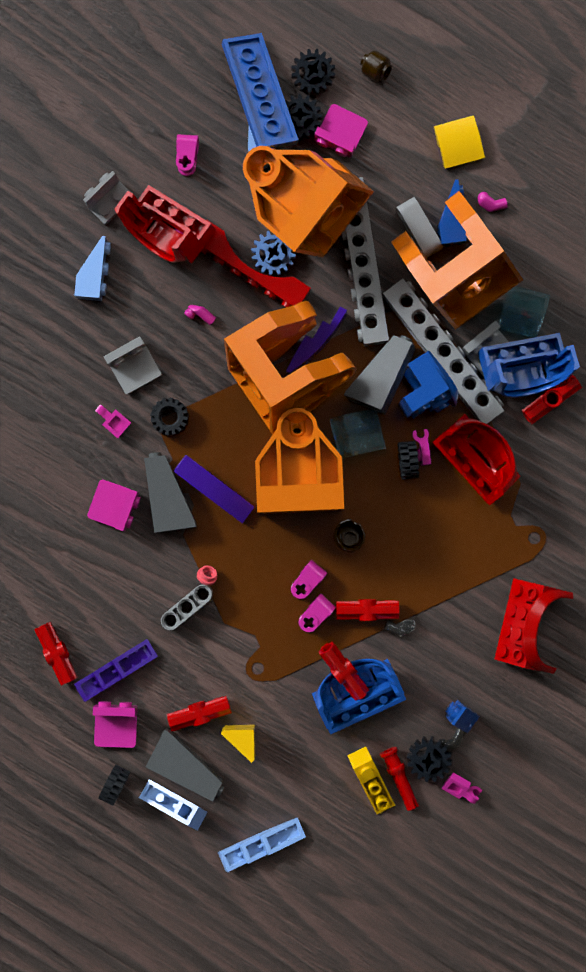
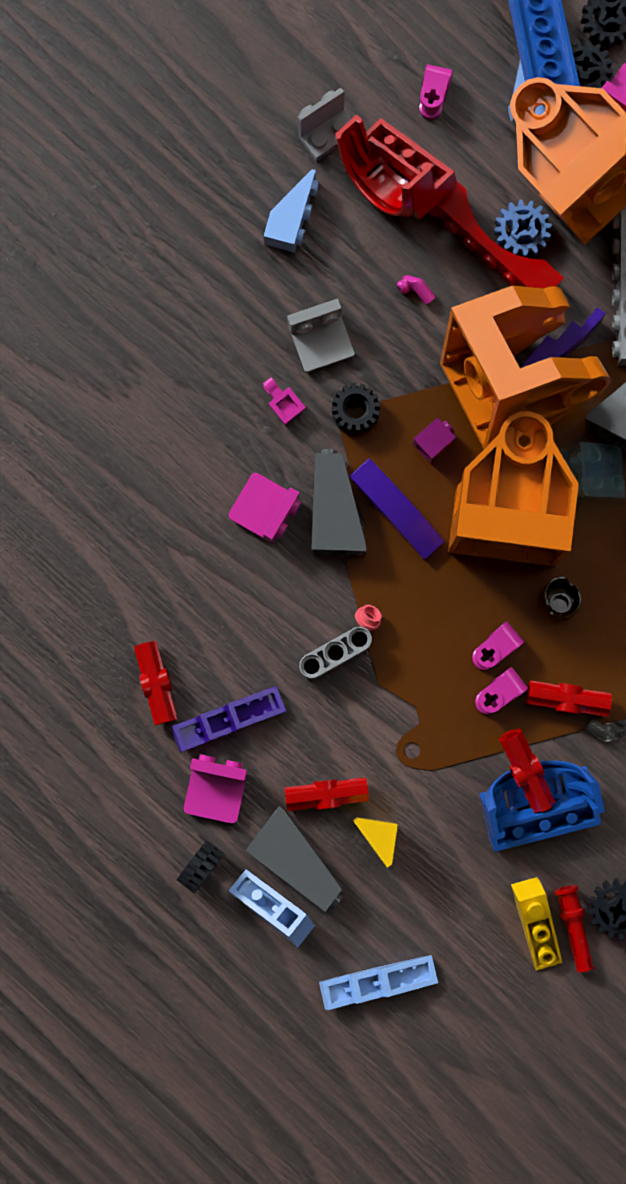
camera: 15 degrees right, 5 degrees down
none -> magenta brick [412,418,456,464]

